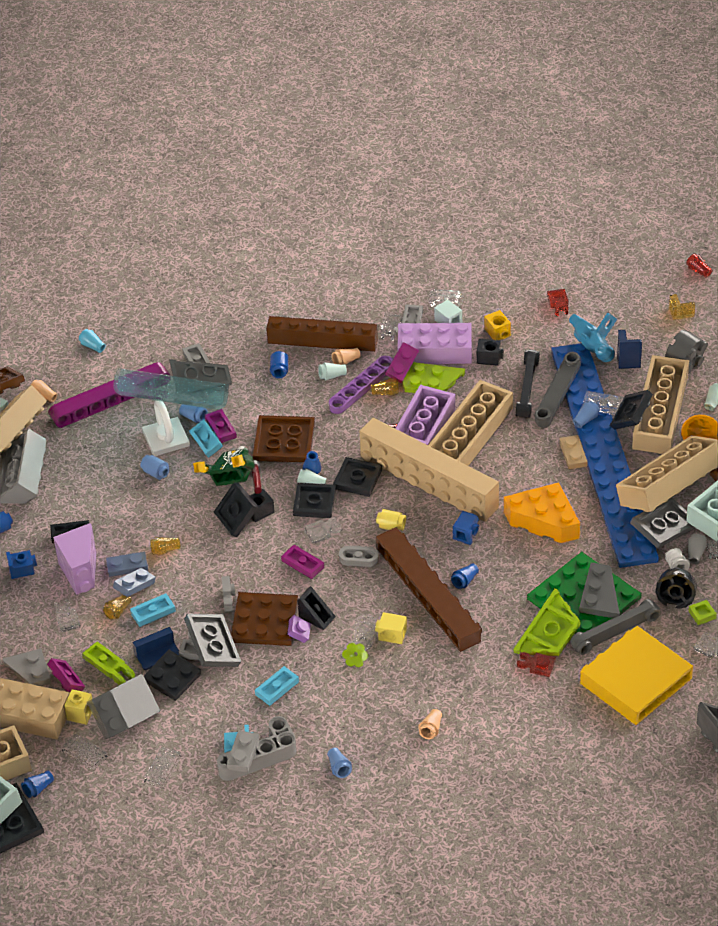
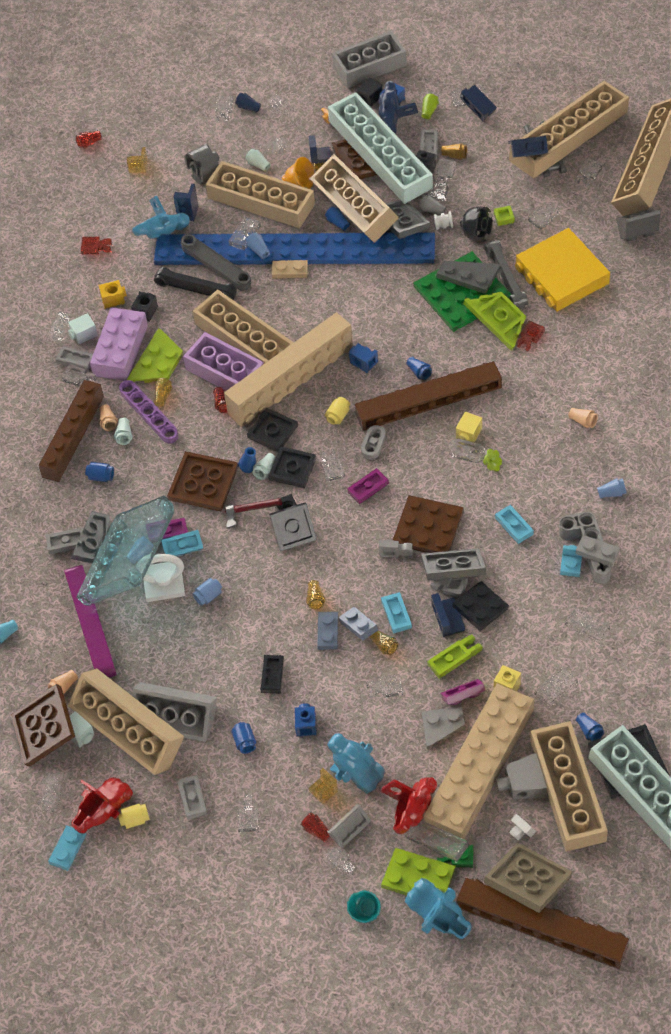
camera: 75 degrees left, 10 degrees up
lavender slope [53,523,96,595] -> none
slope [87,674,160,739] -> none
dark green torso [193,446,255,486] -> none
medium lavender plate [287,615,311,643] -> none
black slope [297,586,336,630] -> none
magenta plate [385,342,419,383] -> none
light orange brick [504,482,580,543] -> none
black plate [609,390,653,430] -> none

